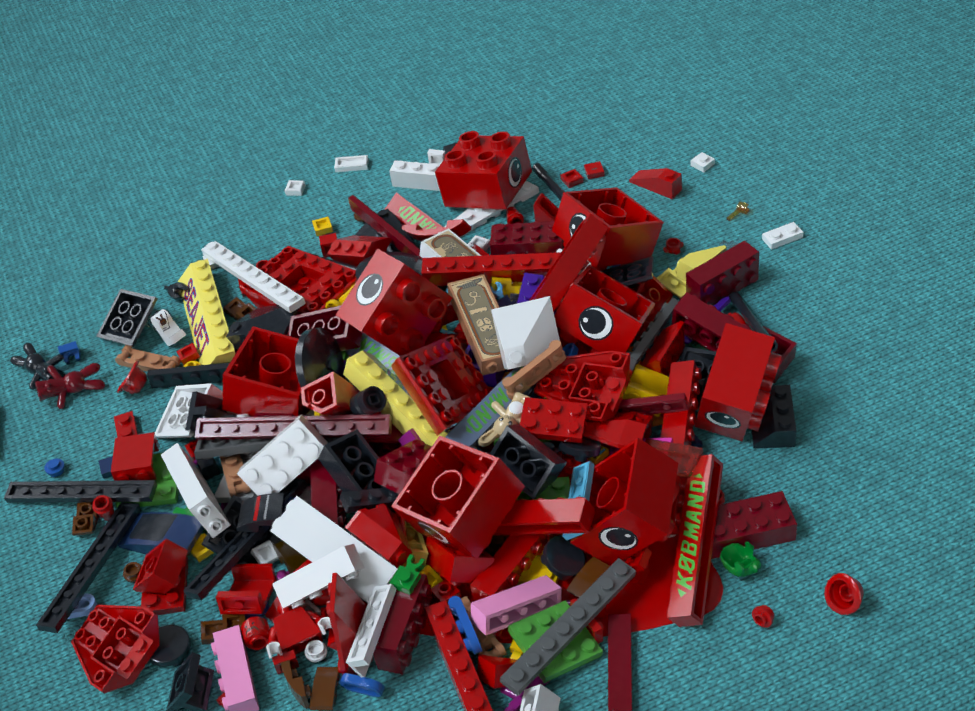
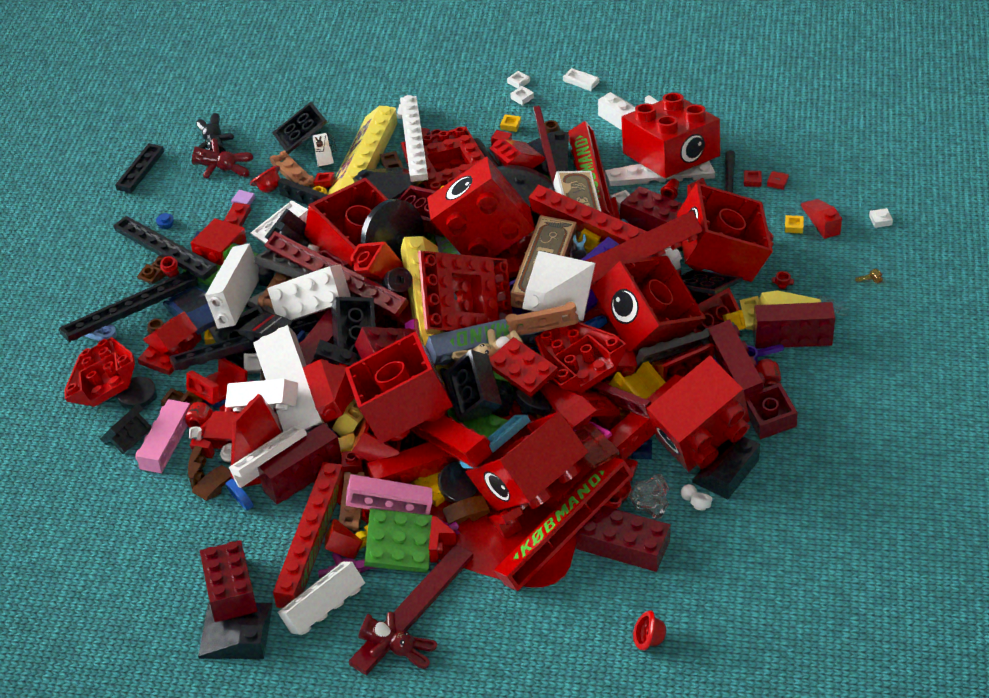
camera: 30 degrees right, 0 degrees up
blue tile [58,341,81,365] -> none
black hand [164,282,190,301] -> none
green plate [389,554,426,595] -> none
slope [402,219,472,242] -> none
blue plate [448,596,482,655] -> none
dark grey plate [500,558,636,696] -> none
green hair [720,542,761,577] -> none
black piece [729,292,778,352] -> none
red plate [752,605,775,628] -> none
white plate [762,222,803,250] -> none
none -> lavender tile [231,190,255,205]
none -> white plate [510,86,534,105]
none -> clear brick [628,474,670,519]
none -> white plate [681,484,712,511]
none -> yellow tile [722,310,746,330]
none -> yellow plate [785,215,804,234]

